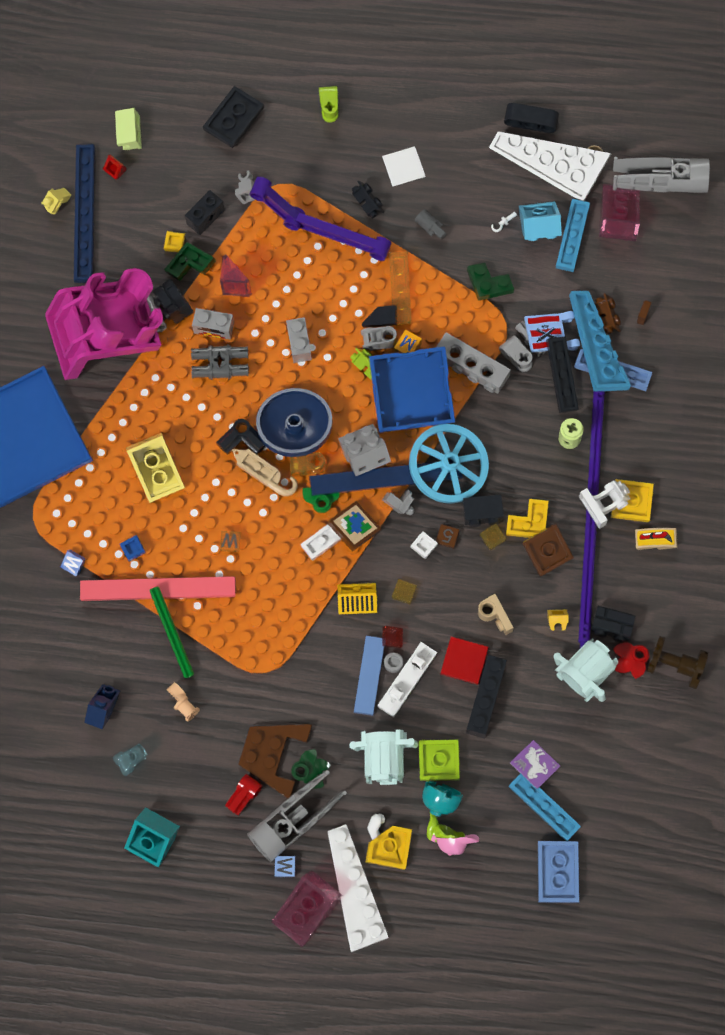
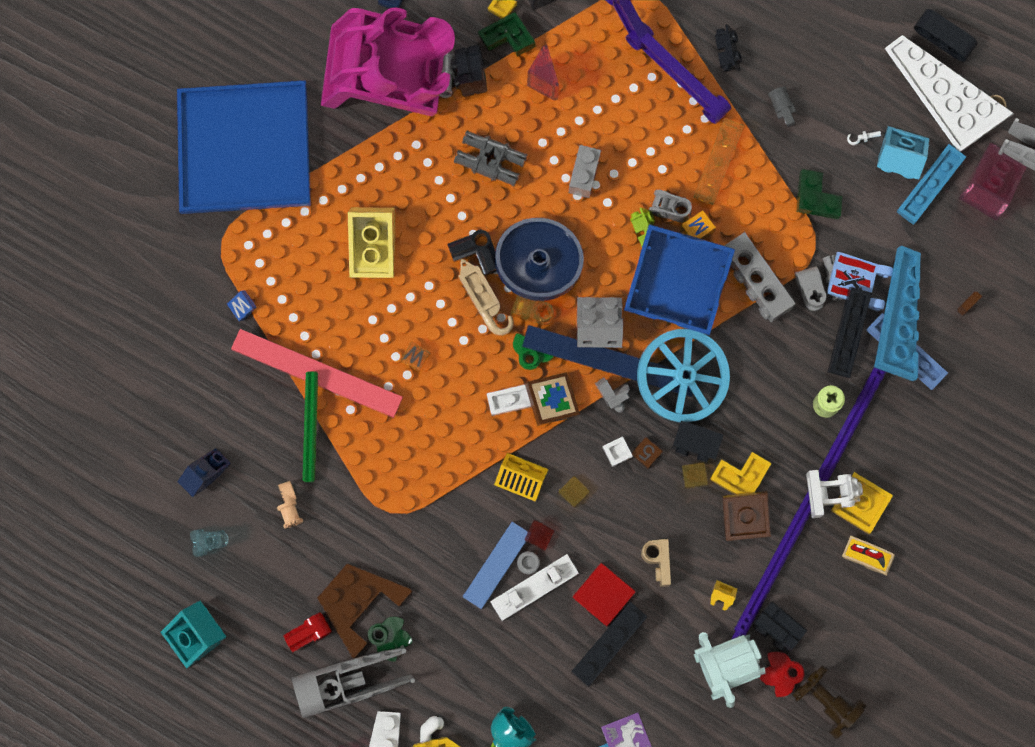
camera: 20 degrees right, 5 degrees up
blue tile [120,535,146,562] -> none
light grey brick [192,308,234,340] -> none
light blue tile [275,856,295,877] -> none
light aqua container [349,730,418,785] -> none
black tile [362,305,397,328] -> none
white sticker [382,146,426,186] -> none
lime plate [419,740,460,781] -> none
reddish brown hinge [595,293,621,334] -> none

